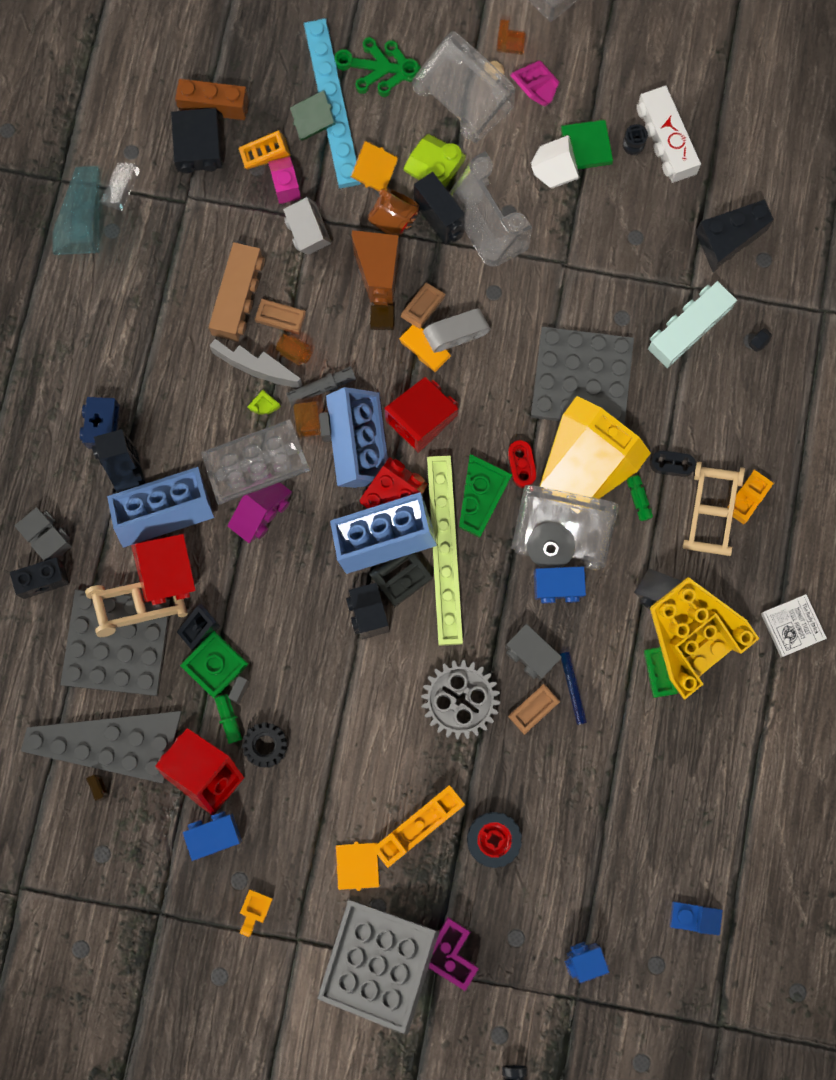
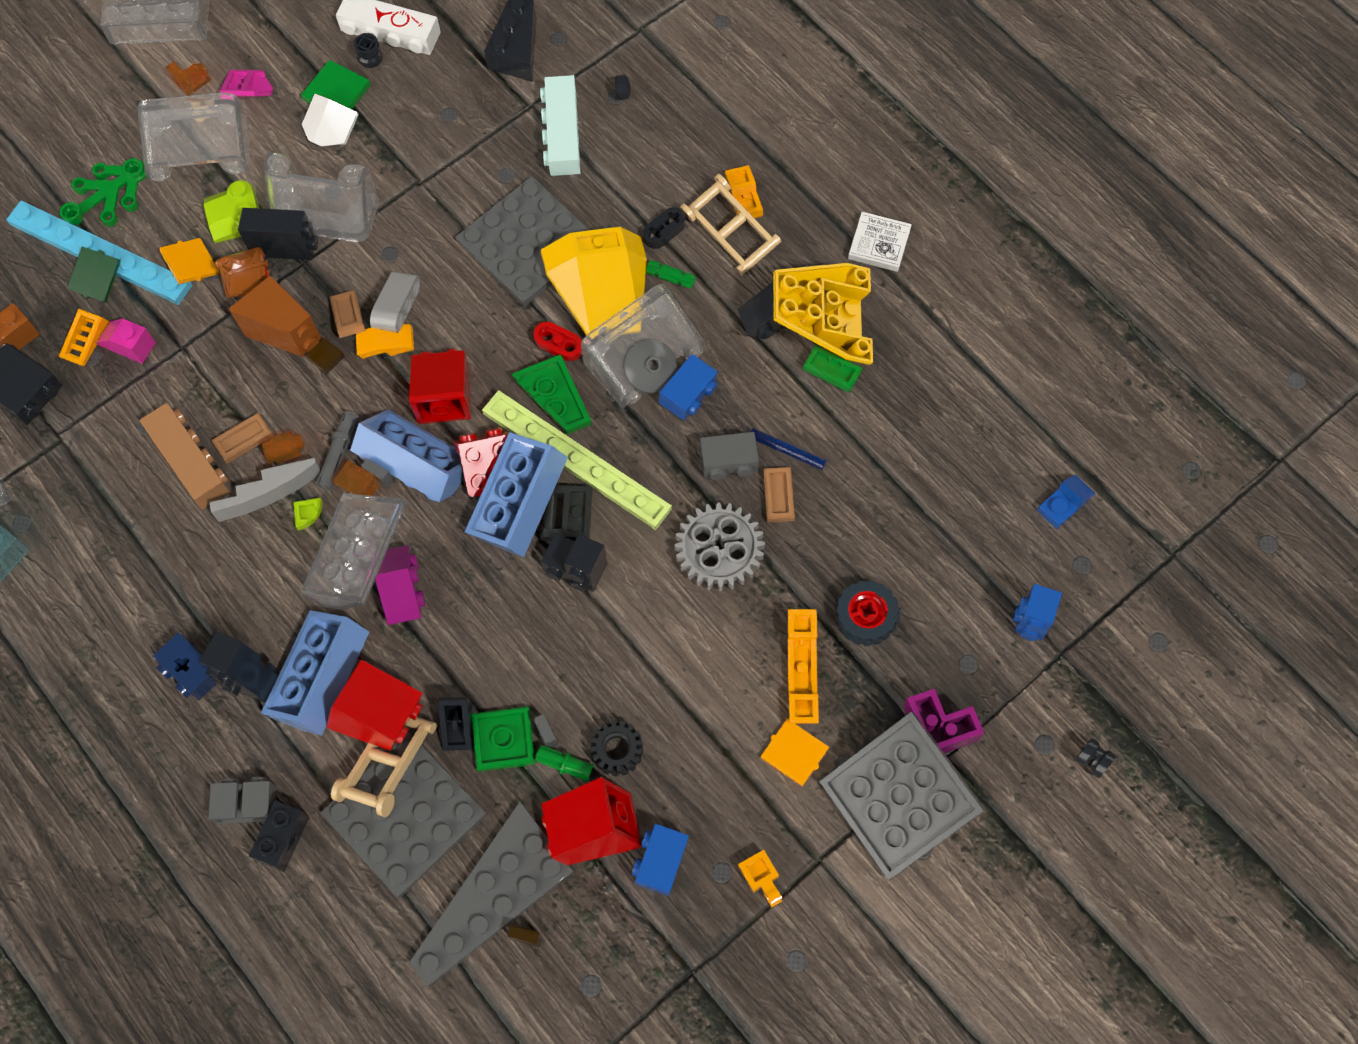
camera: 50 degrees left, 10 degrees down
light grey brick [283,197,331,255] -> none

